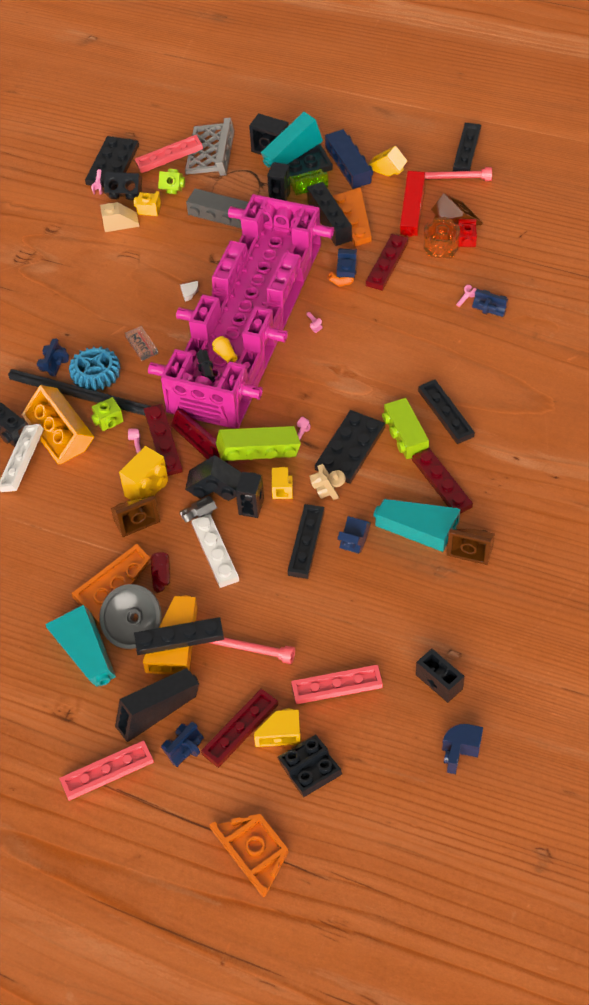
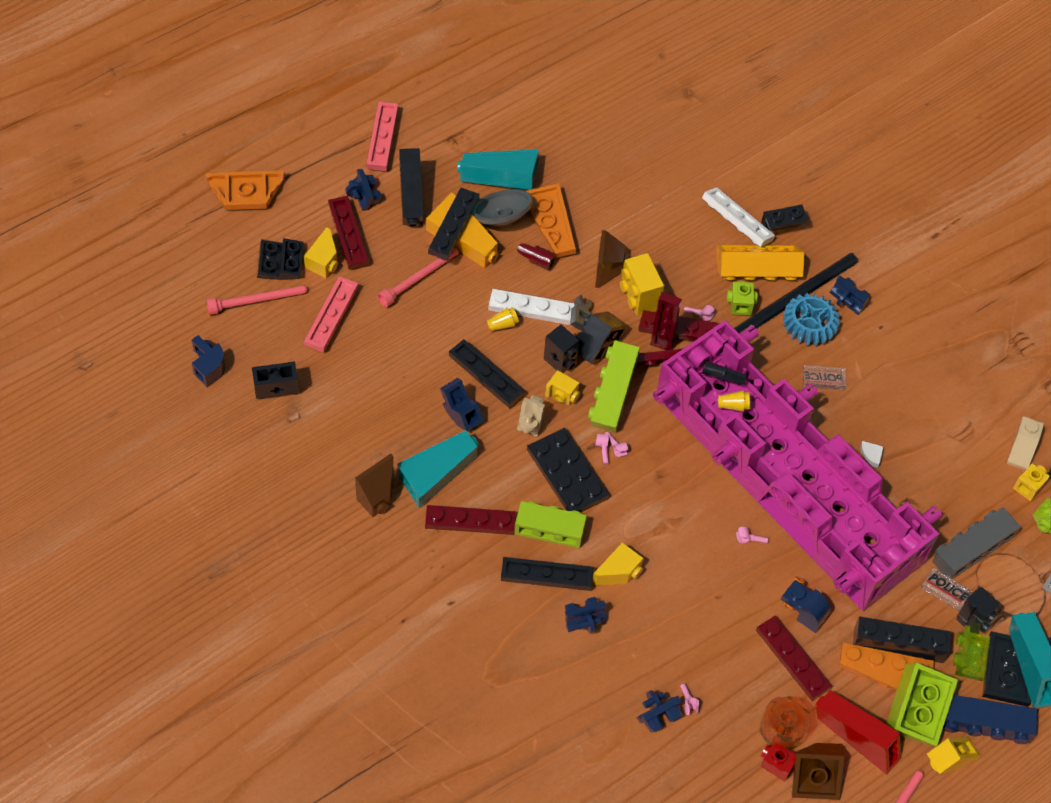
camera: 115 degrees right, 5 degrees up
none -> coral piece [206,285,308,315]
none -> yellow cone [486,307,519,332]
none -> dark blue hips [565,597,607,634]
none -> yellow slope [592,543,643,586]
none -> bright pink hand [595,434,609,465]
none -> dark red plate [650,292,682,350]
none -> lime slope [886,662,958,747]

